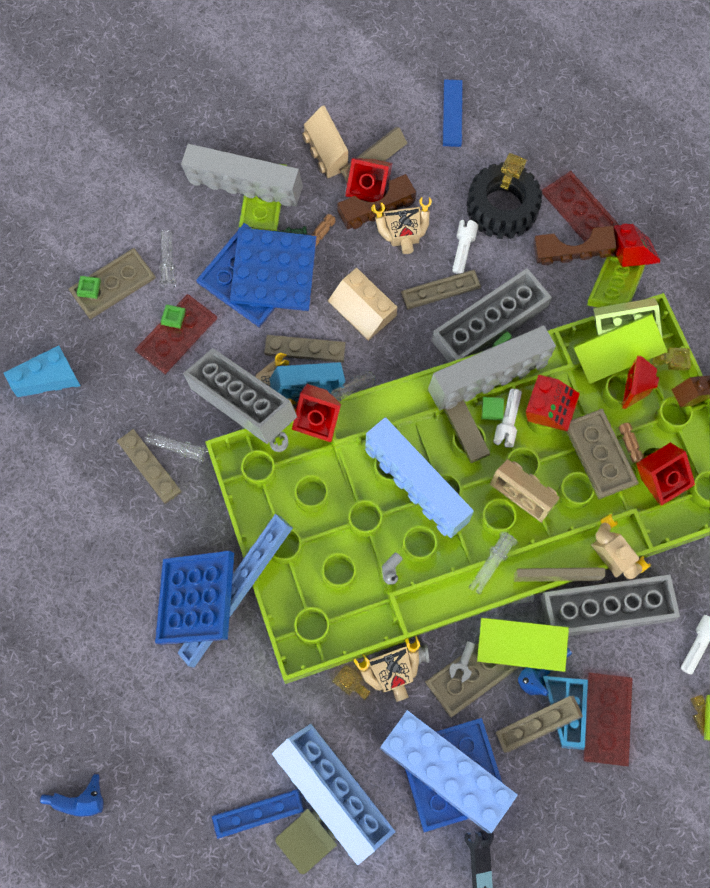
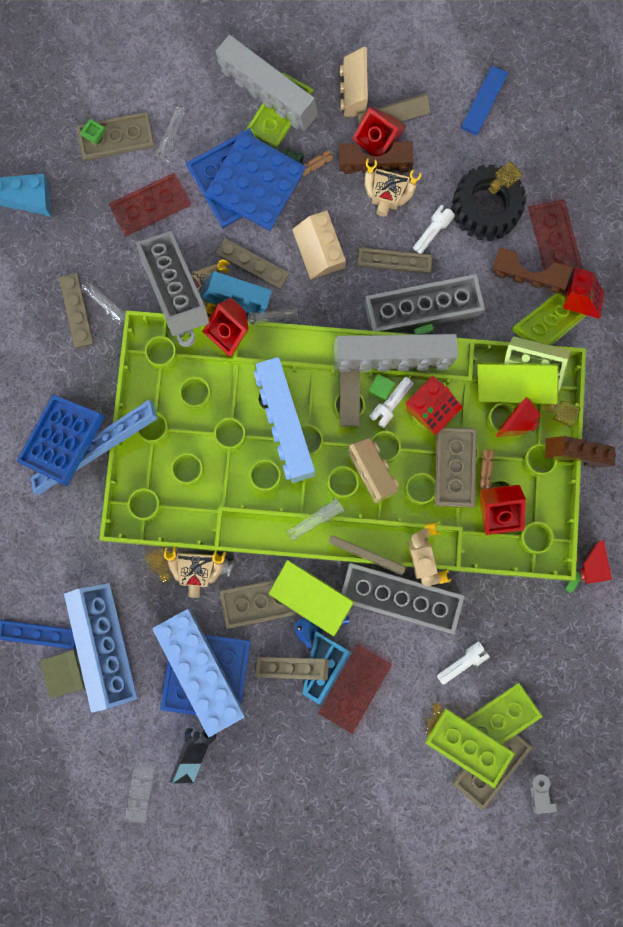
camera: 25 degrees right, 10 degrees up
bright green tile [161,304,186,329] -> none
light grey arm [382,552,403,584] -> none
light grey bar [449,641,475,683] -> none

